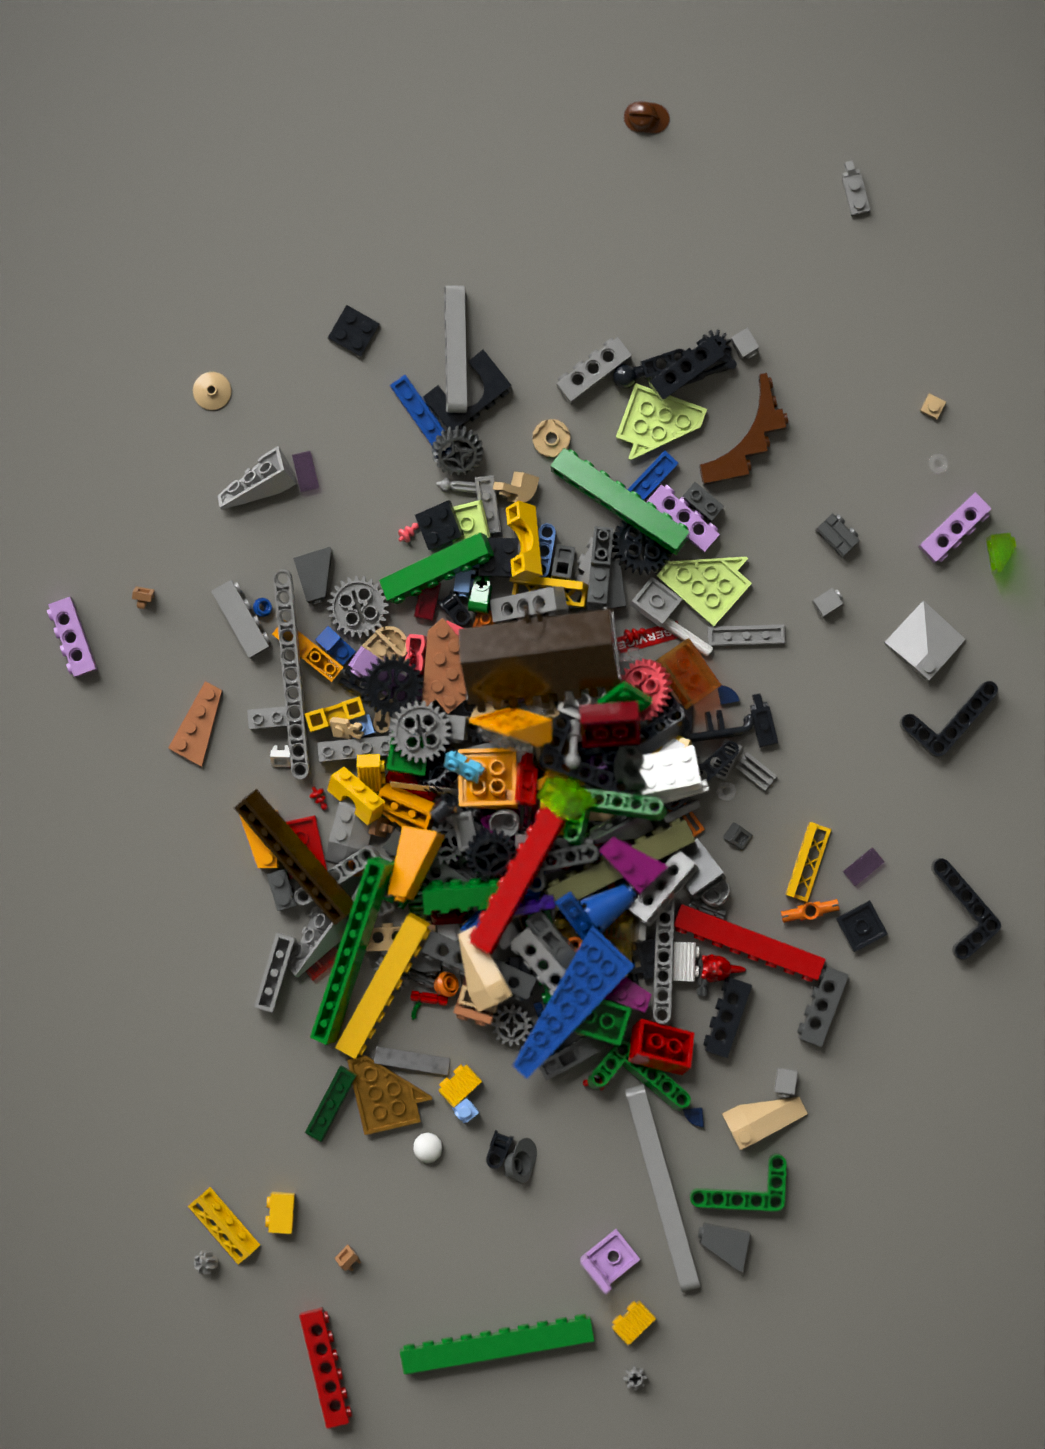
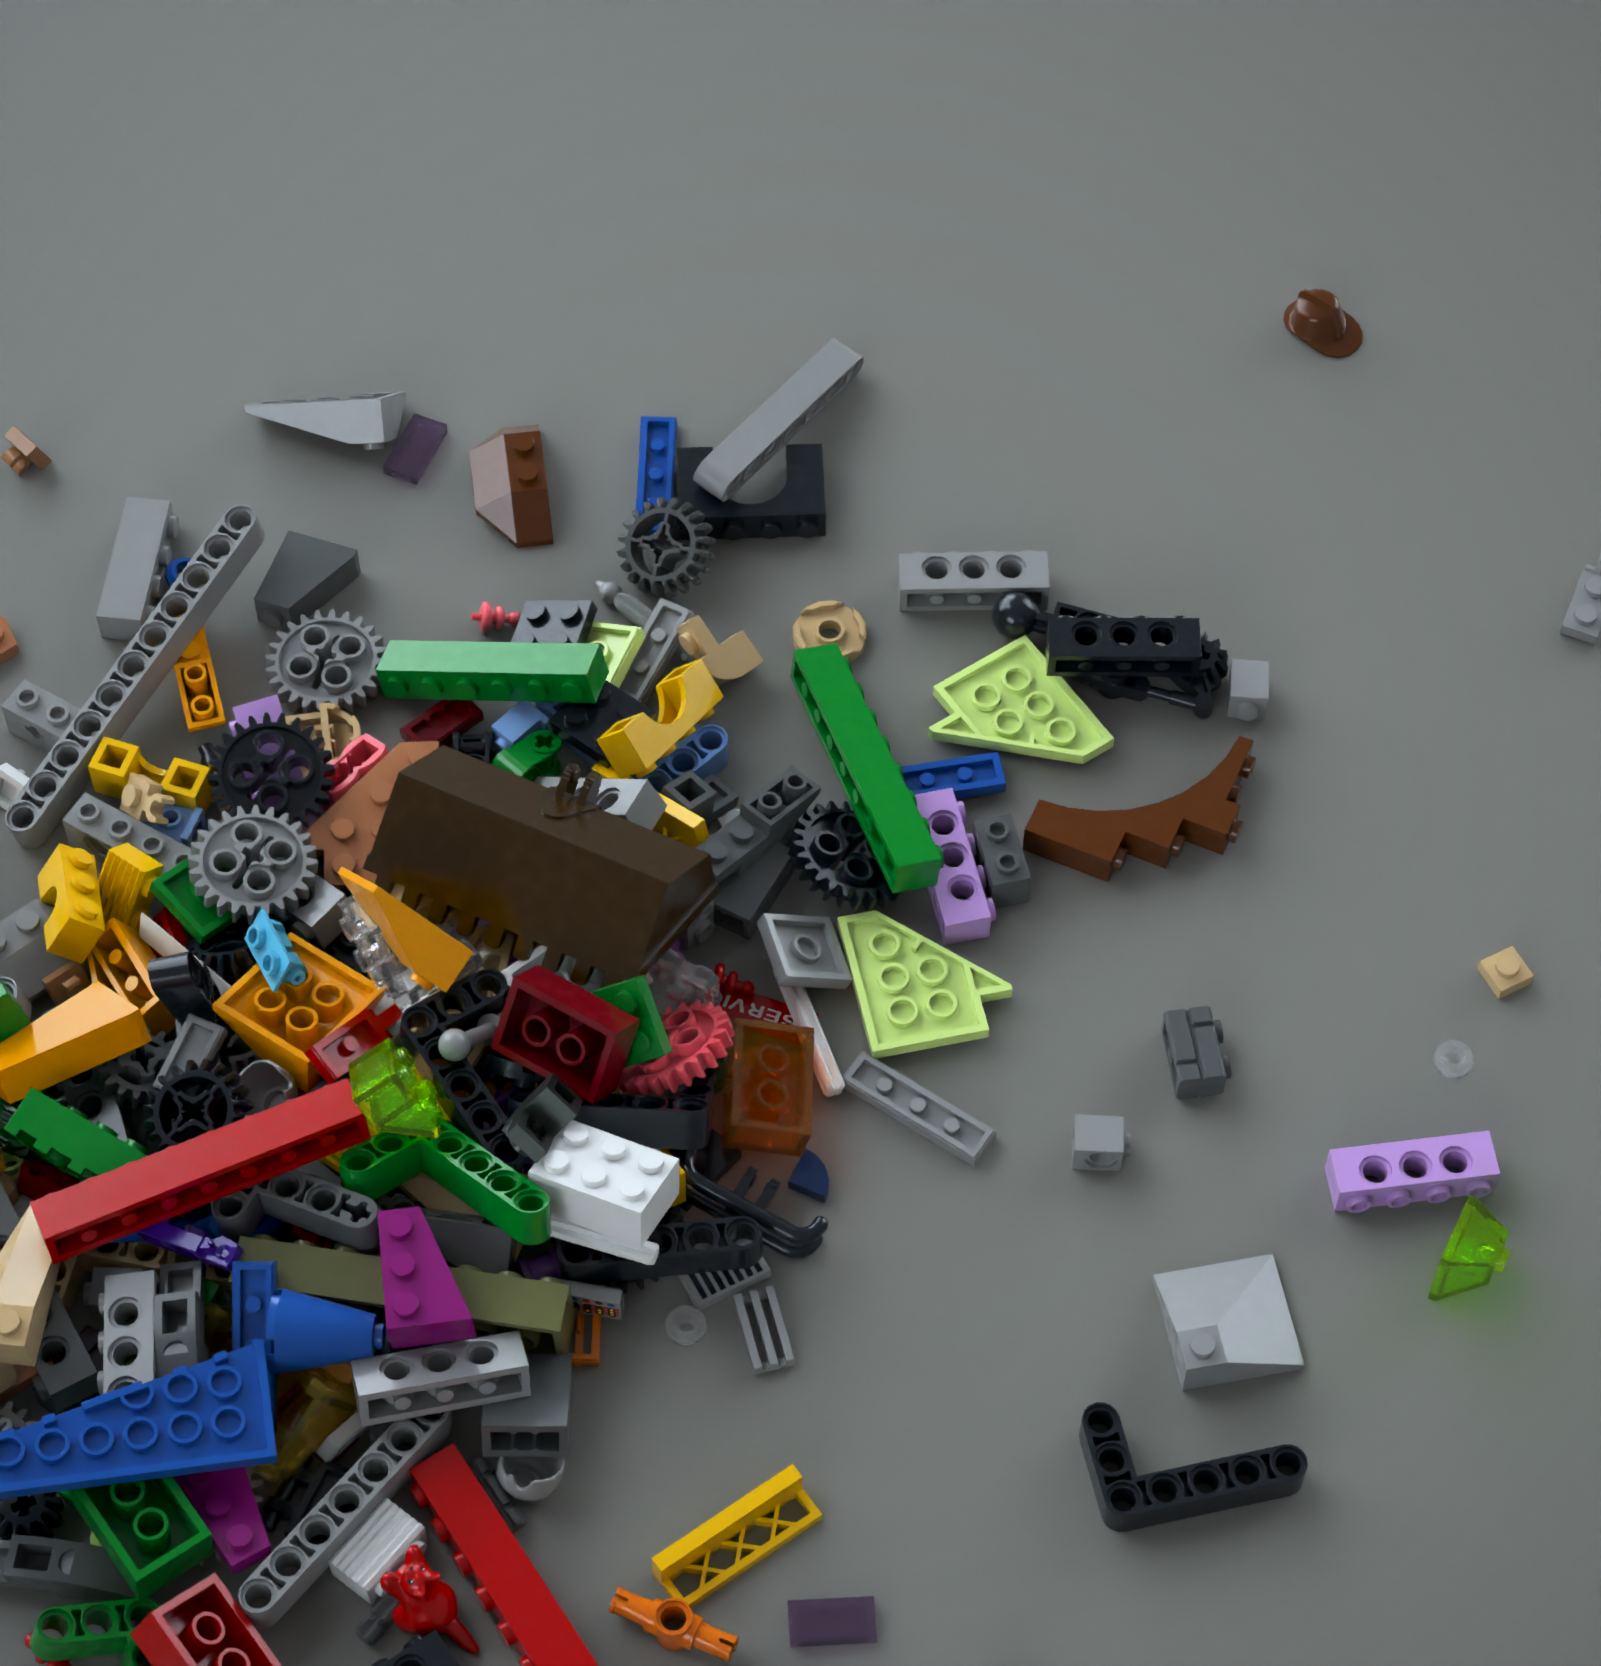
camera: 35 degrees right, 30 degrees down
tan dish [193,372,231,410] -> none
red hair [309,786,328,810] -> none
blue slope [315,626,356,665] -> none
black plate [327,304,380,357] -> none
dark grey slope [723,822,753,850] -> none
black hinge [750,693,778,748] -> none
none -> reddish brown wedge [469,424,554,548]

